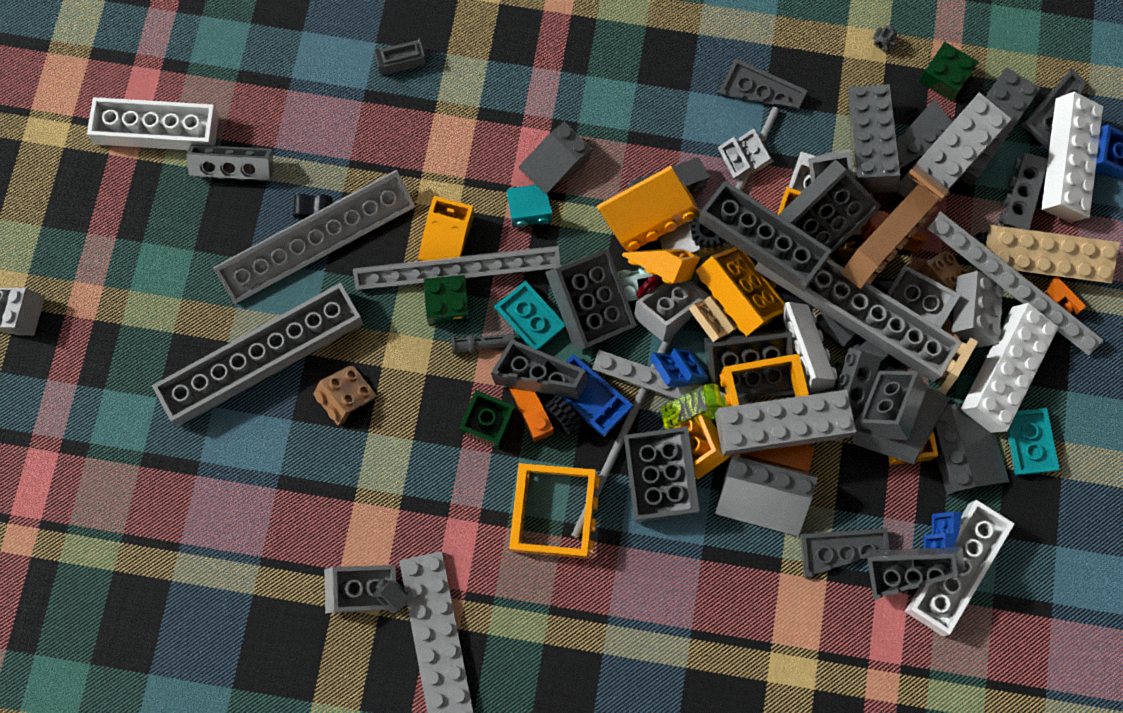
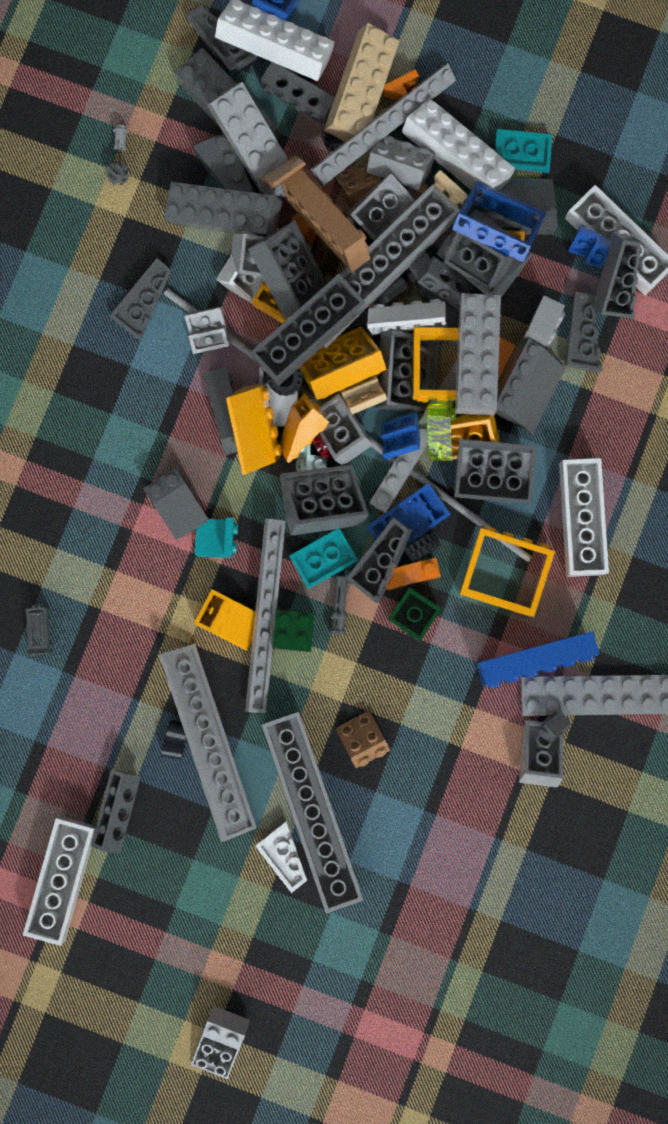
camera: 80 degrees left, 10 degrees up
dark green brick [919,41,979,102] -> none
none -> light grey pin [113,125,128,151]
none -> white wing [256,821,307,893]
none -> blue window [452,181,547,262]
none -> blue brick [476,631,600,688]
none -> light grey brick [522,296,565,350]
none -> white brick [559,458,609,577]

